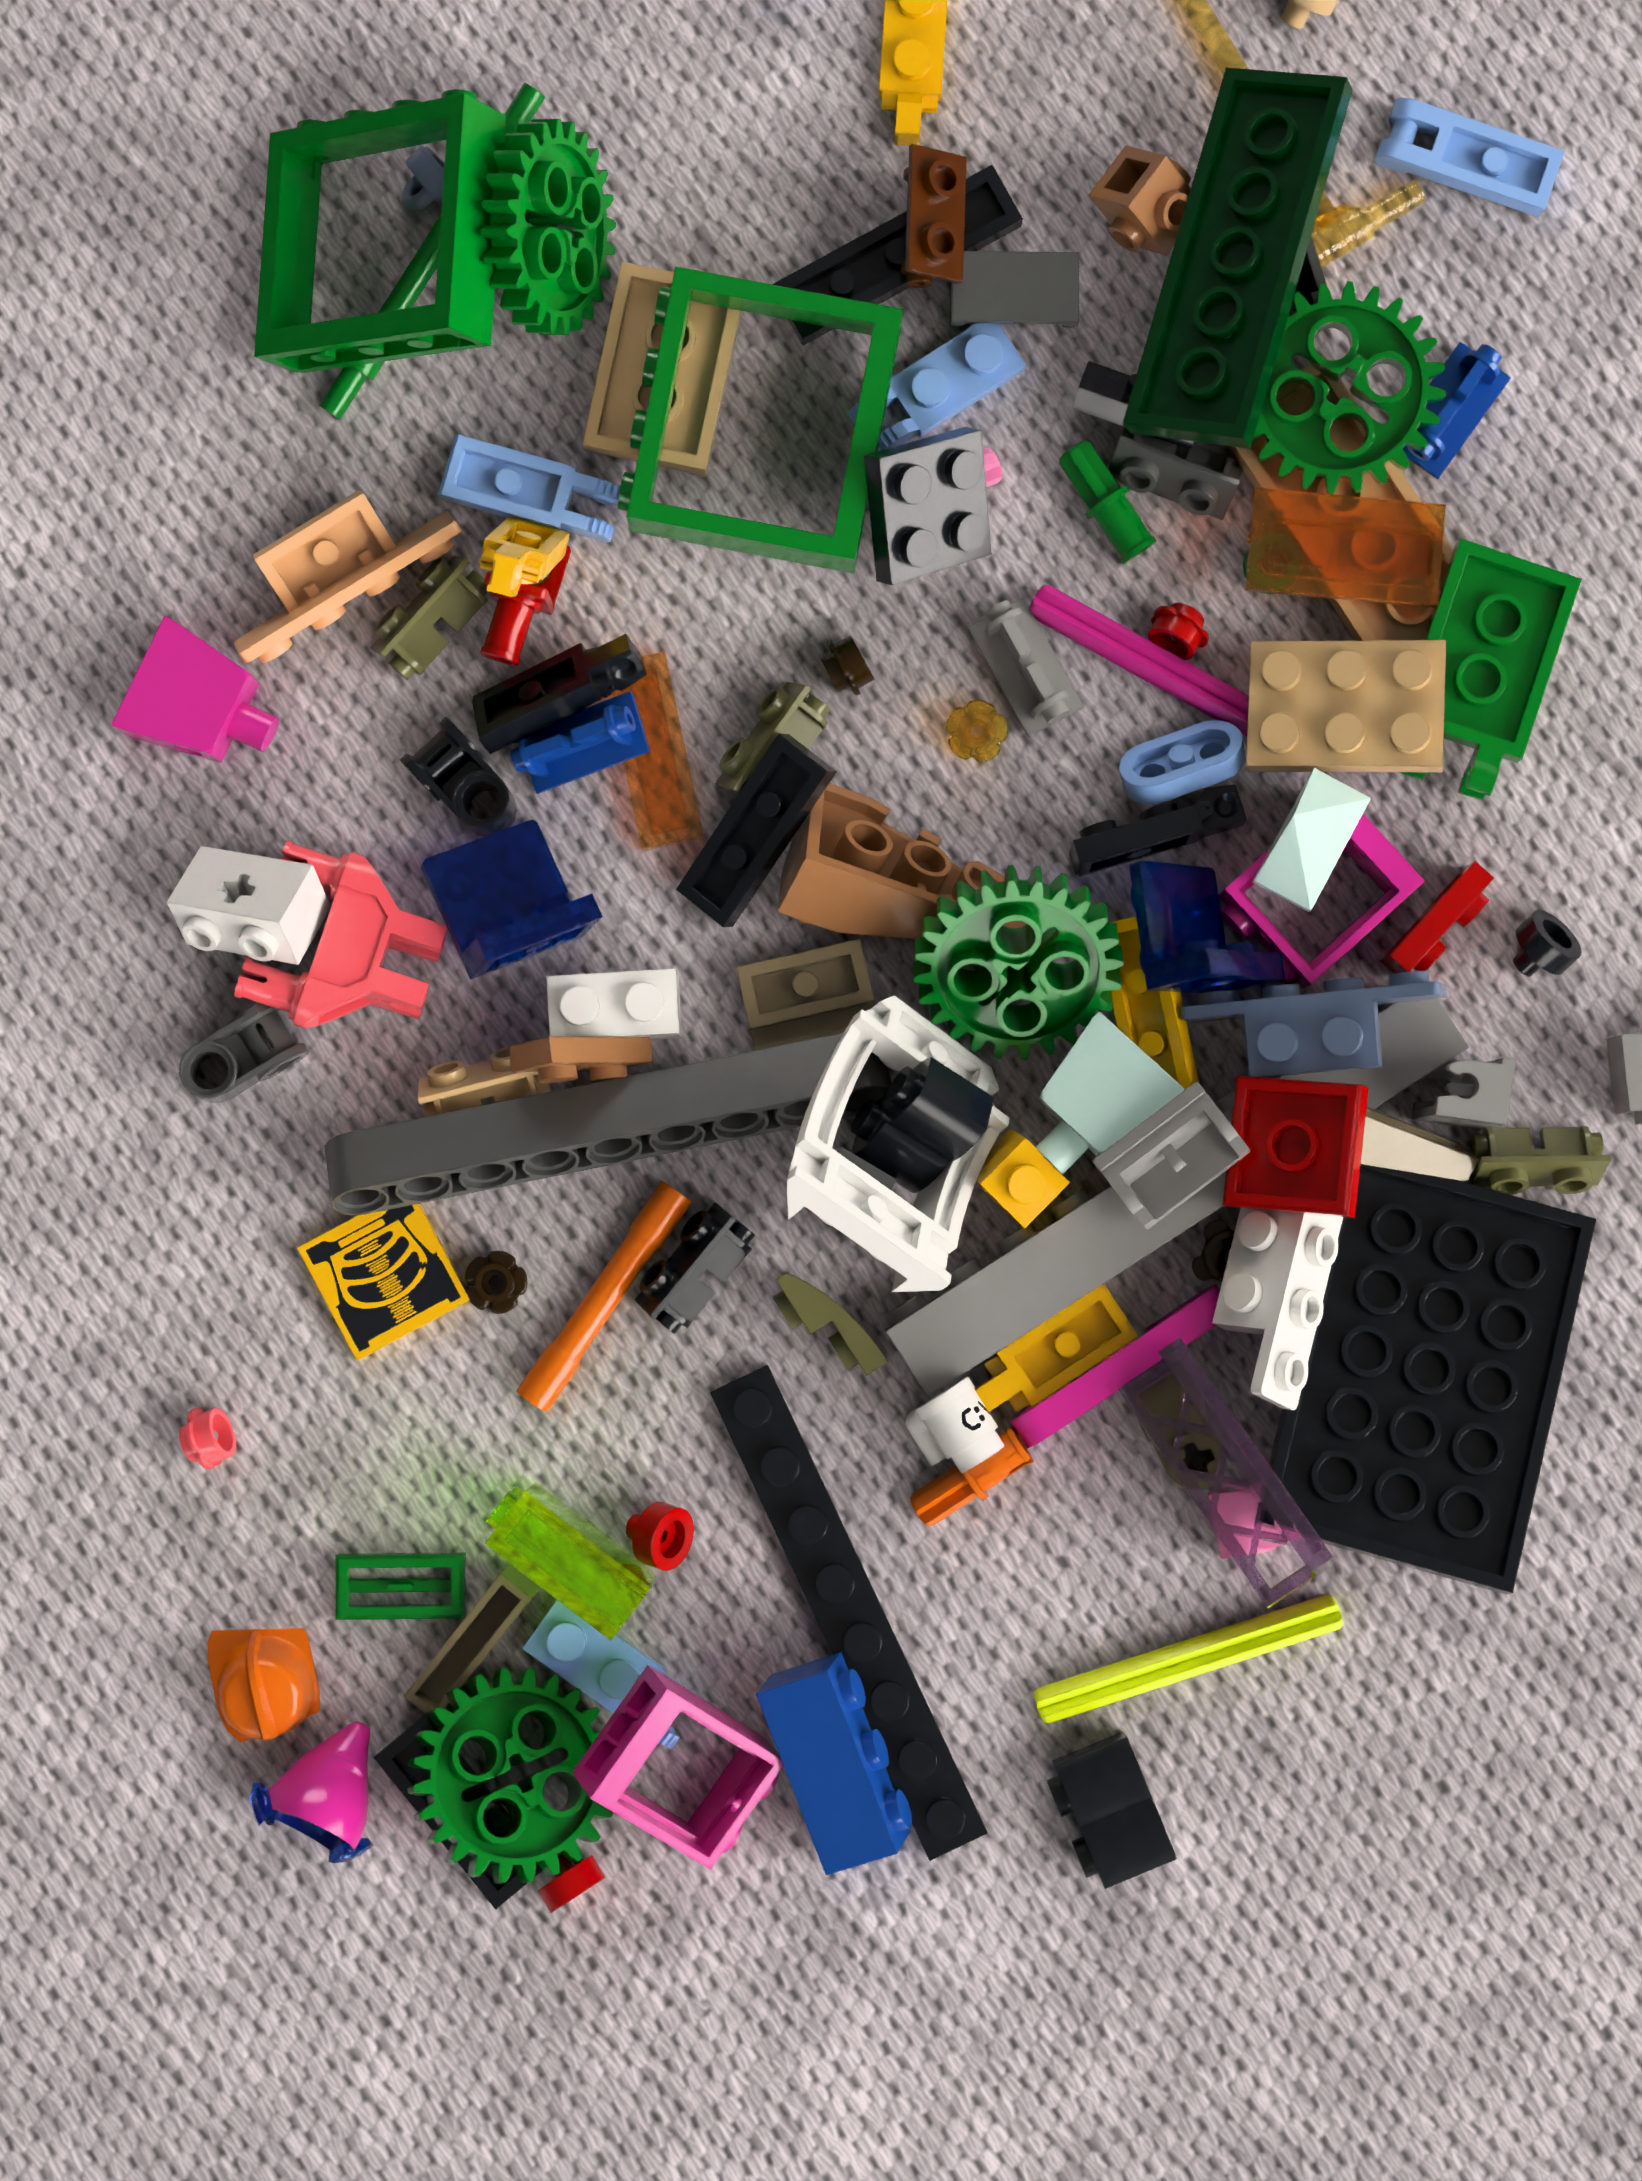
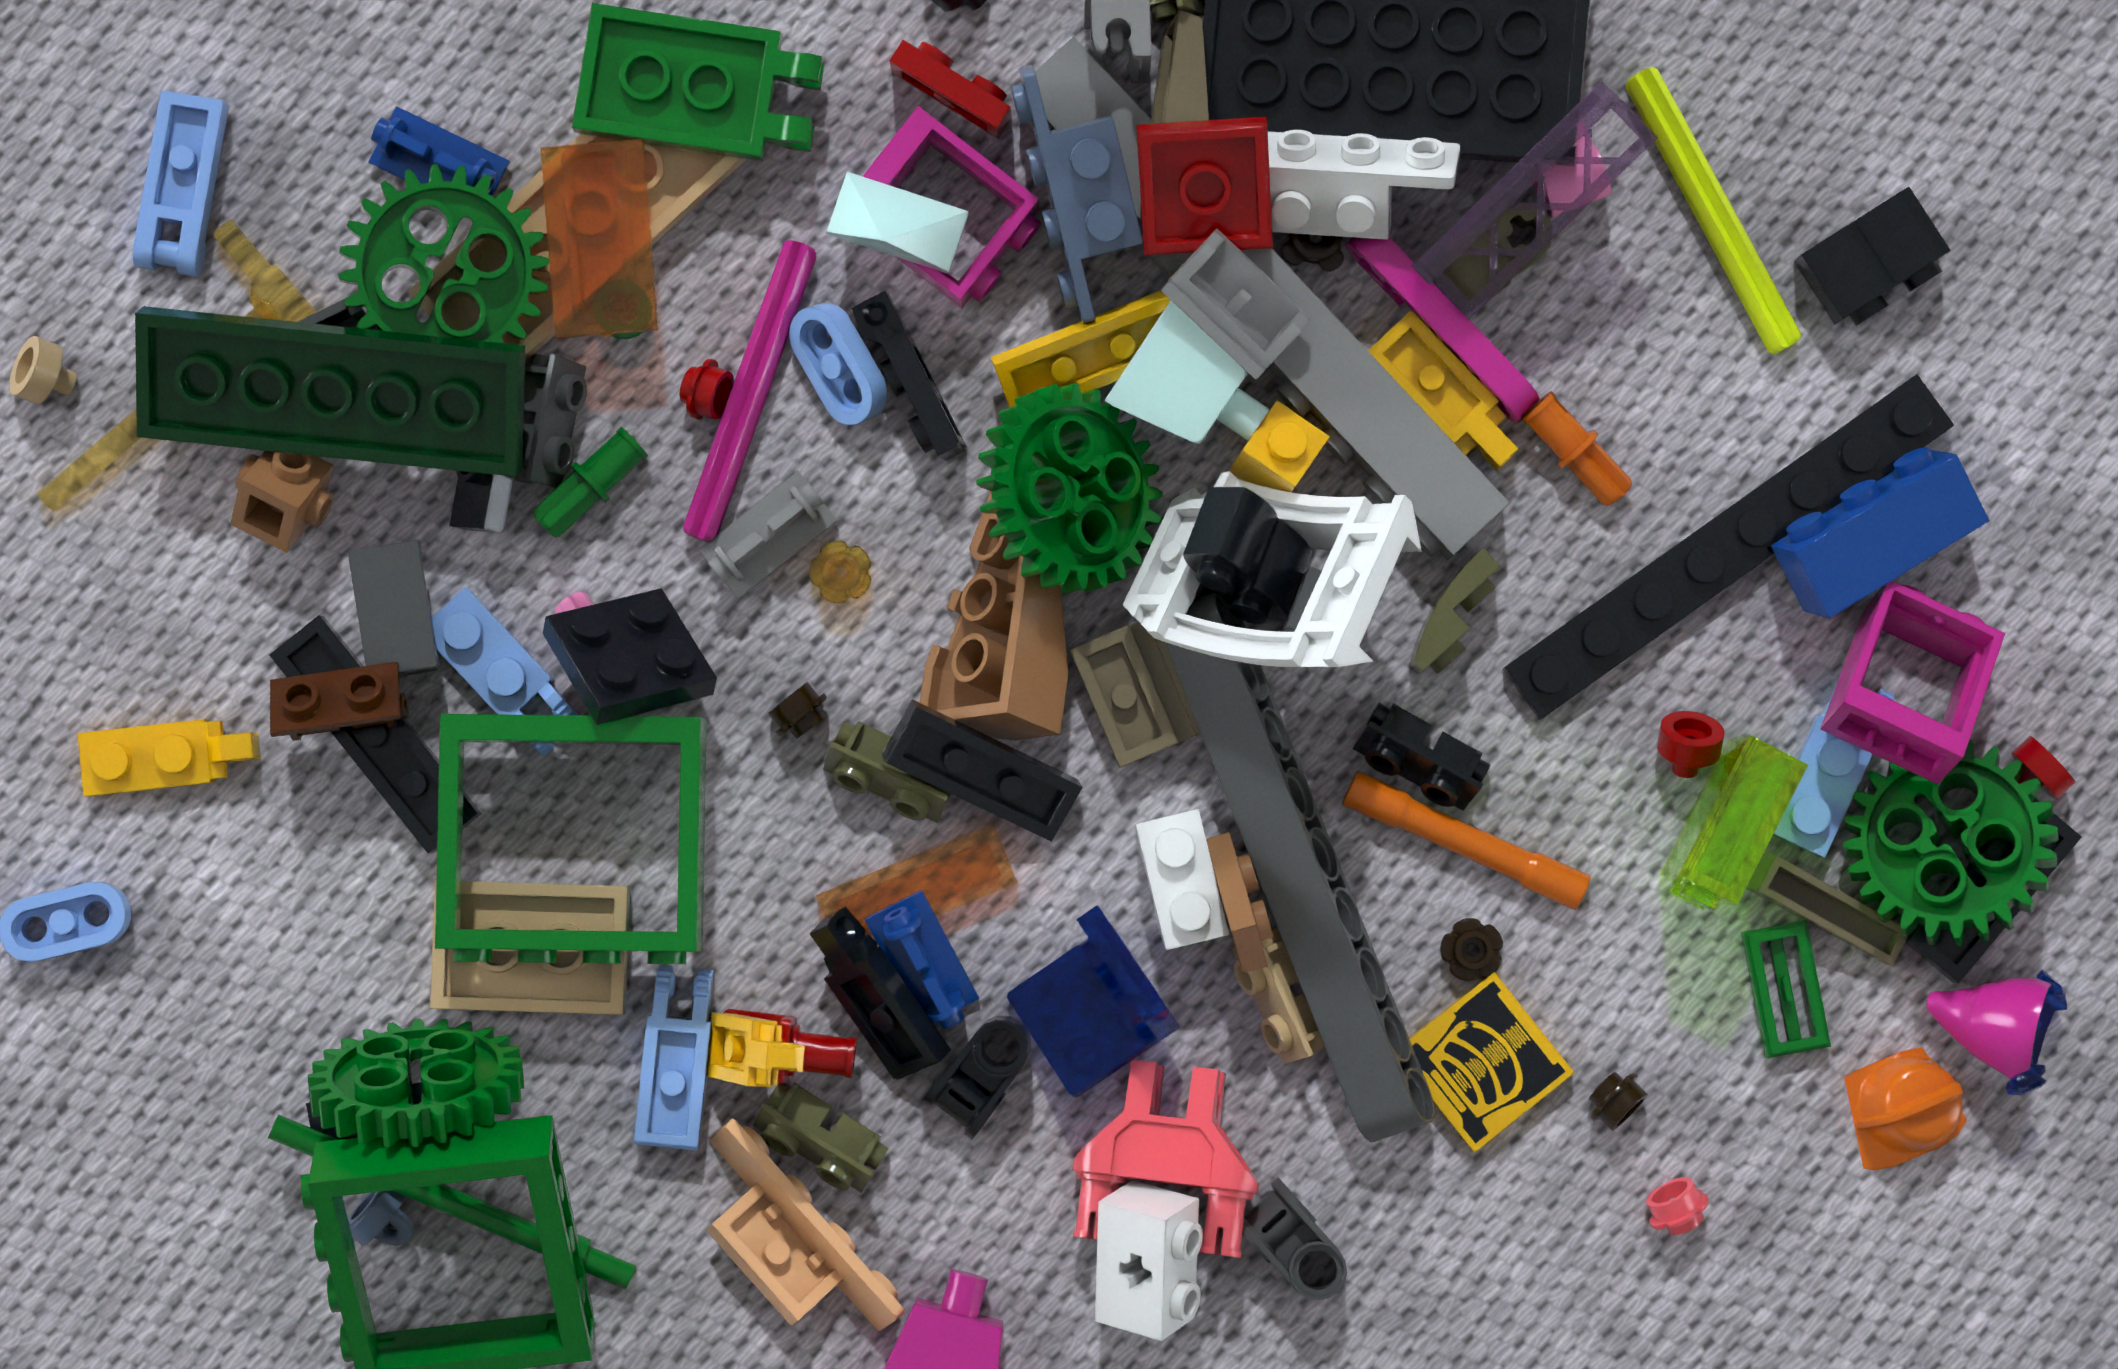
camera: 95 degrees left, 0 degrees up
white piece [905,1376,1005,1474] -> none
clear blue bracket [1129,861,1286,993] -> none
tan plate [1246,640,1446,772] -> none
none -> dark brown plate [1589,1072,1648,1131]

